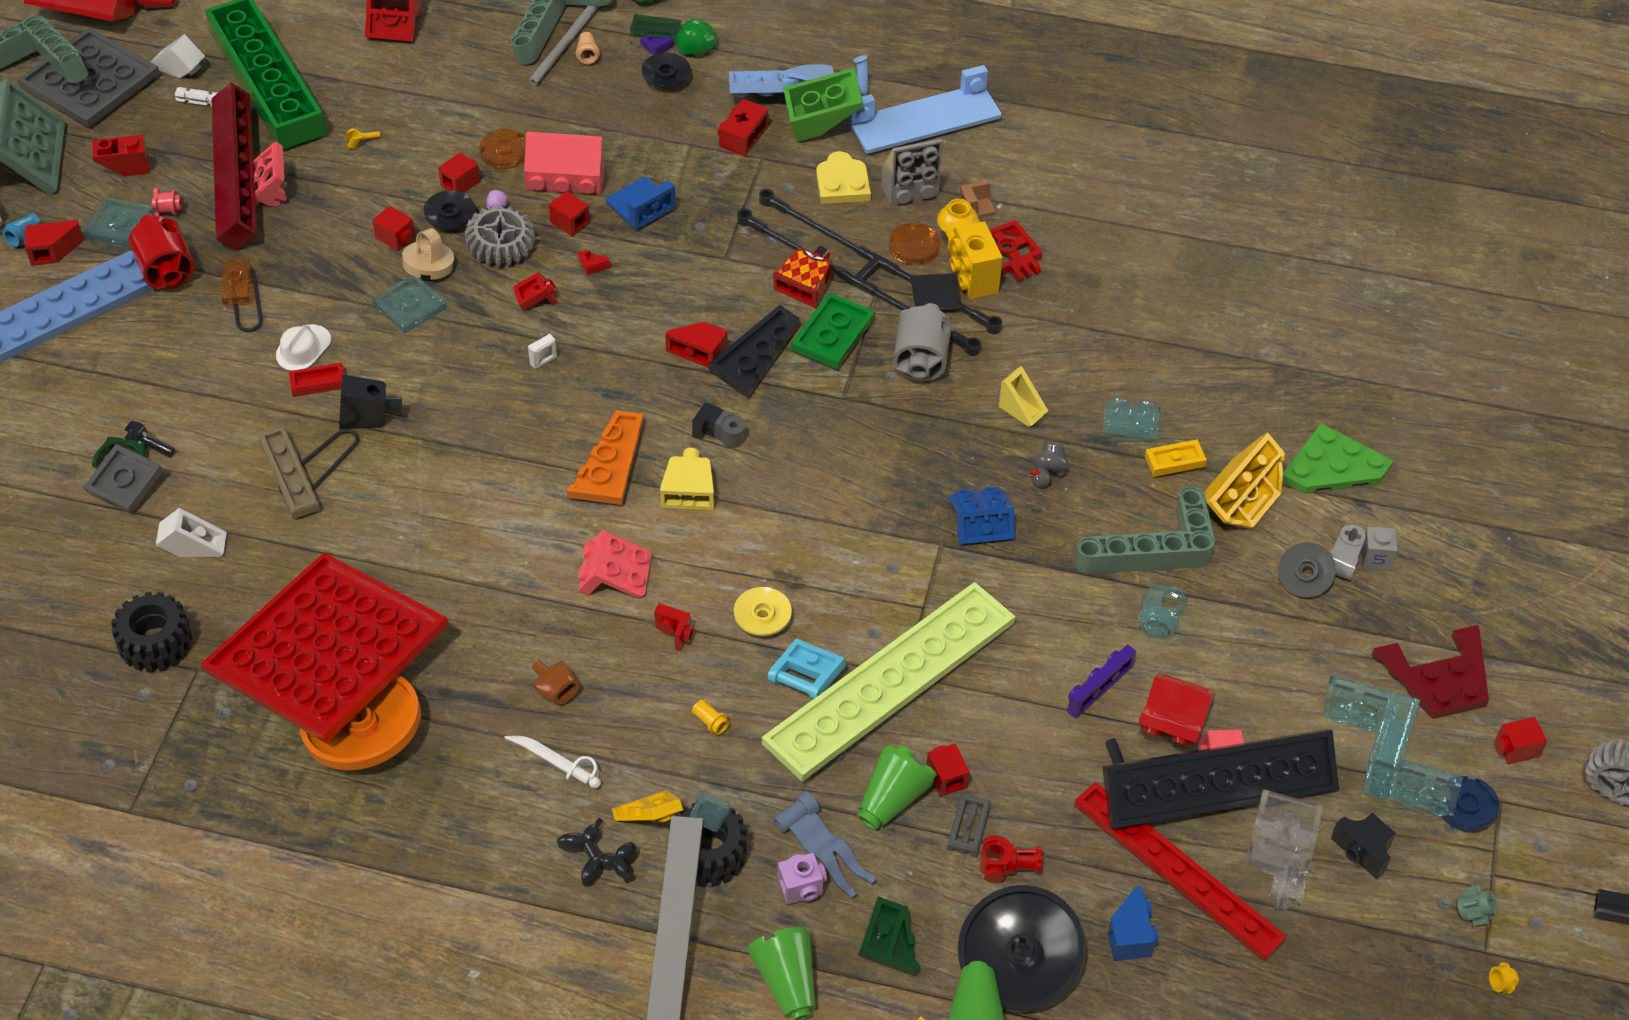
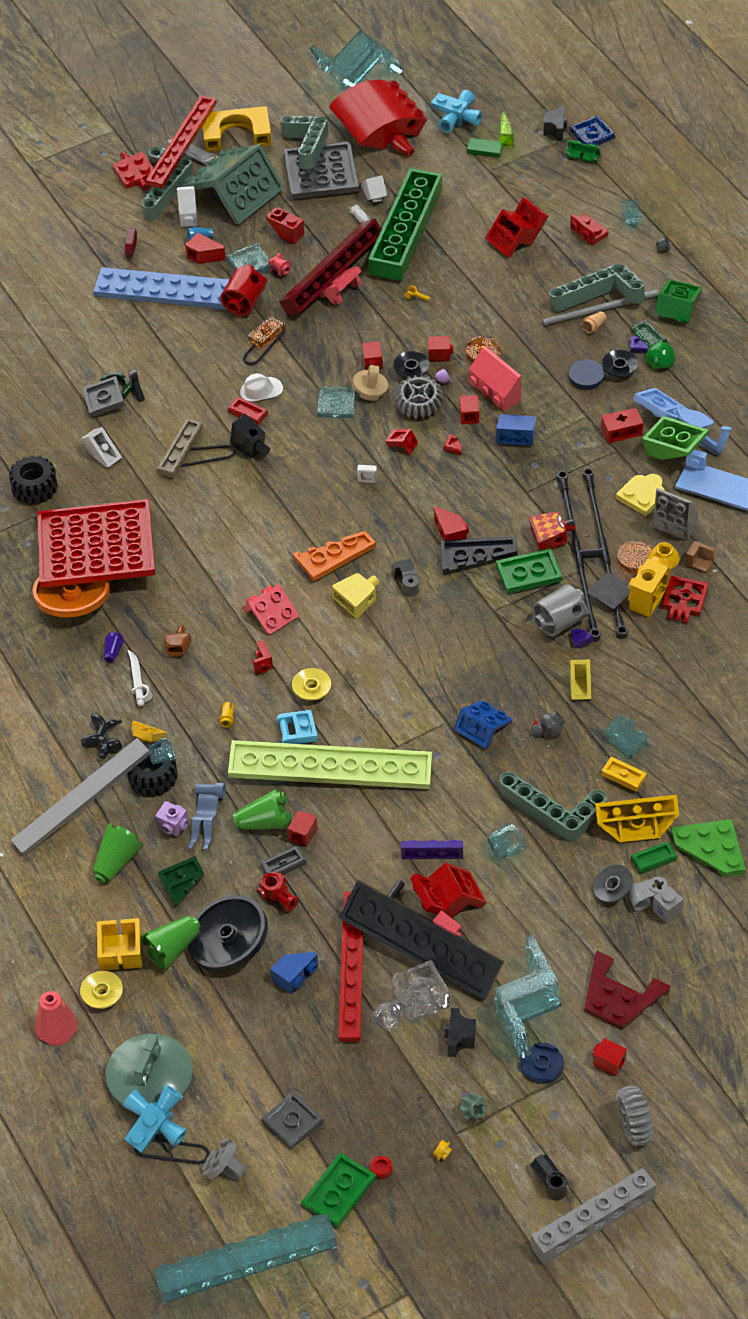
camera: 50 degrees right, 0 degrees up
none -> dark purple cone [103,632,124,662]
none -> tile [569,359,605,390]
none -> dark purple tile [571,628,594,648]
none -> green tile [631,841,677,875]

